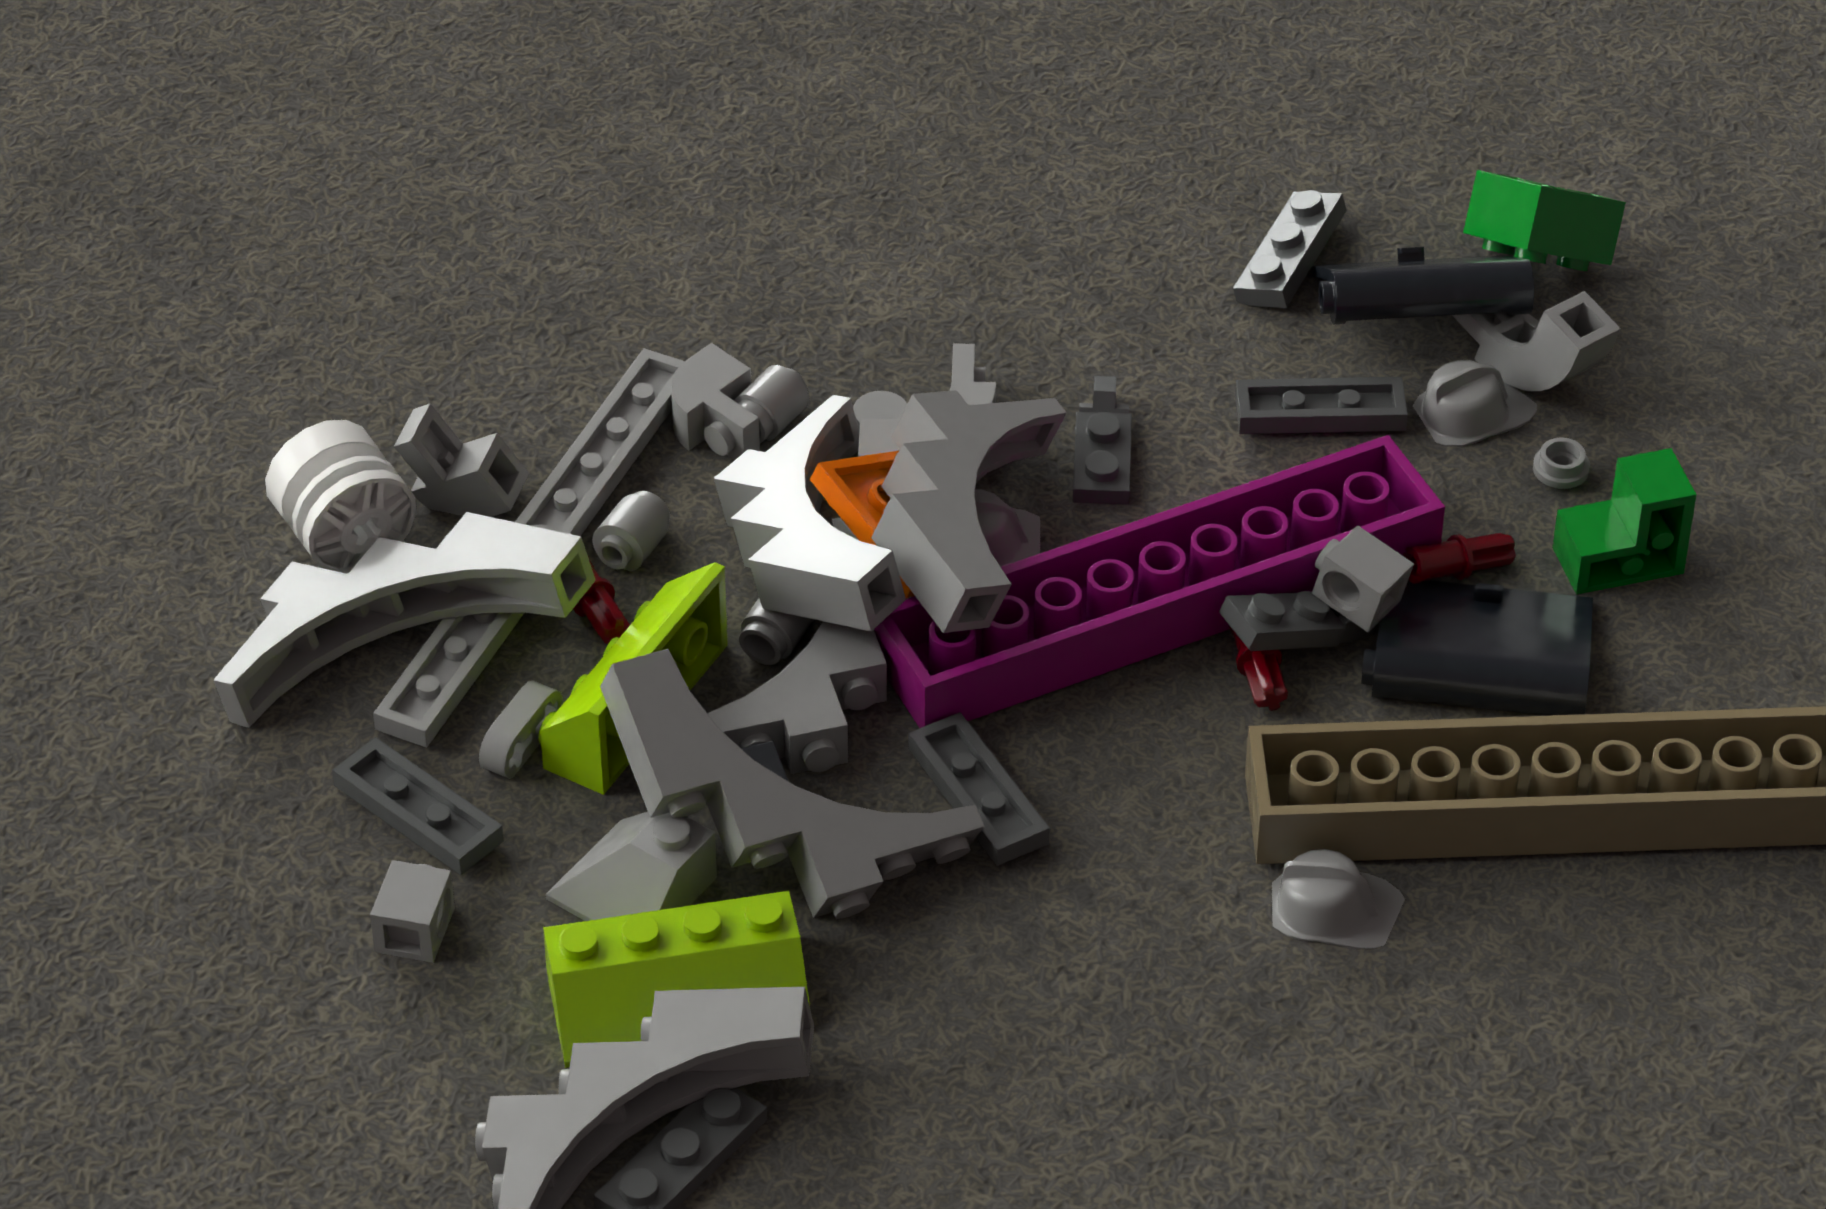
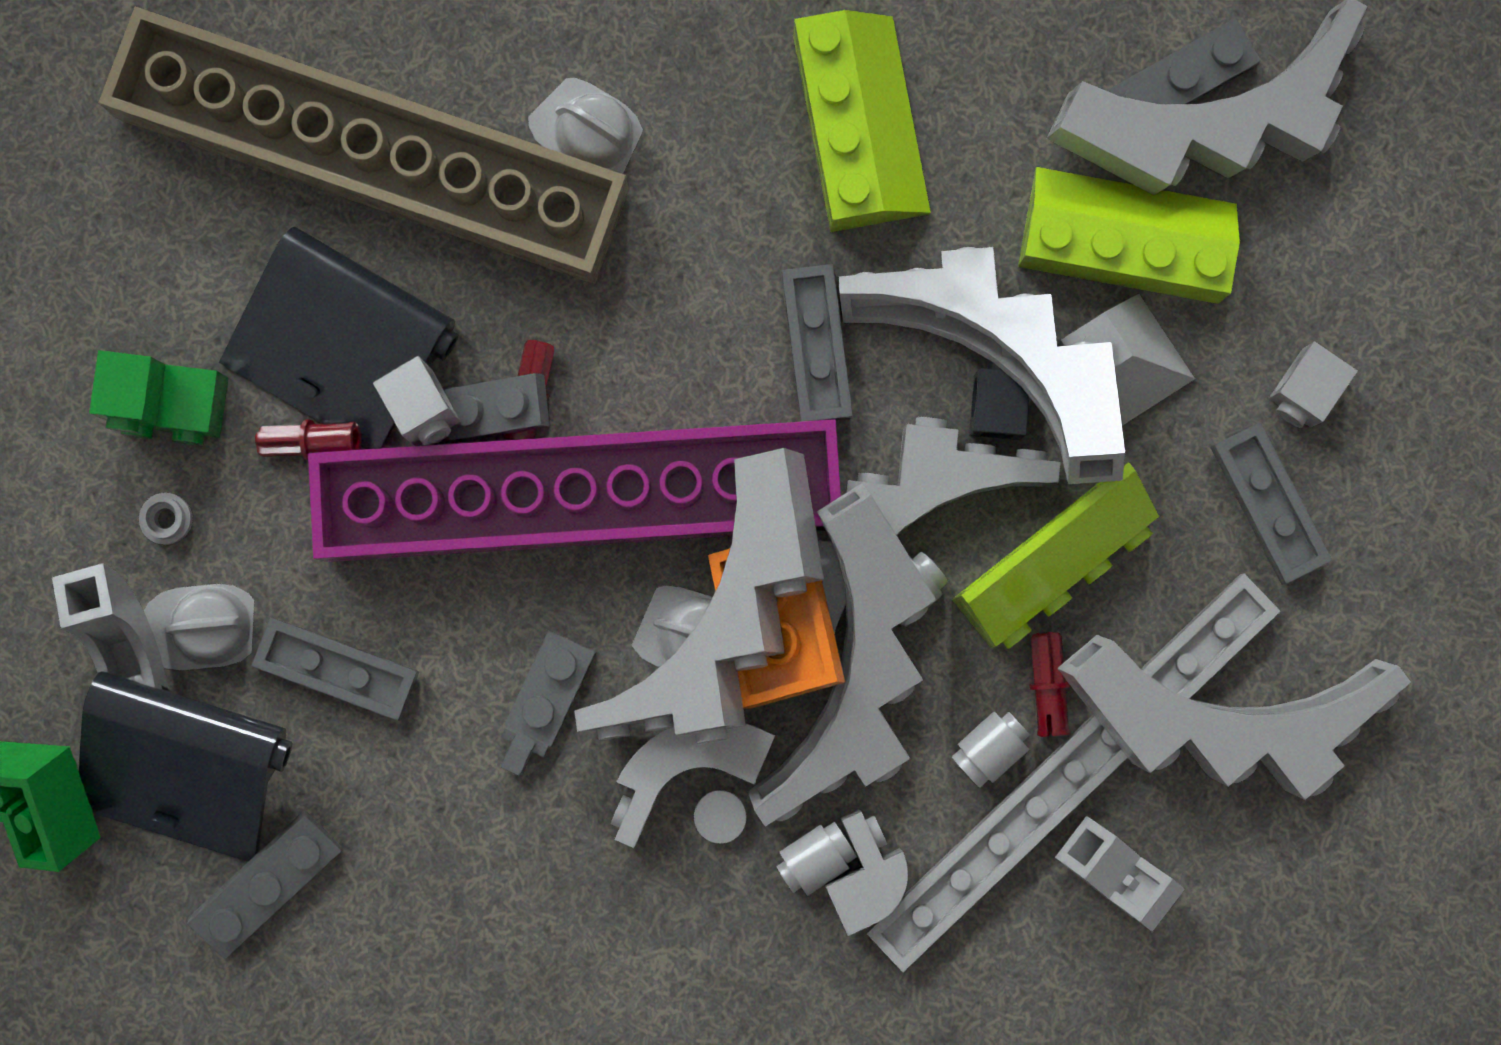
camera: 160 degrees left, 40 degrees up
white wheel [265,420,416,573] -> none
light grey beam [479,680,563,779] -> none
none -> lime slope [793,10,931,232]

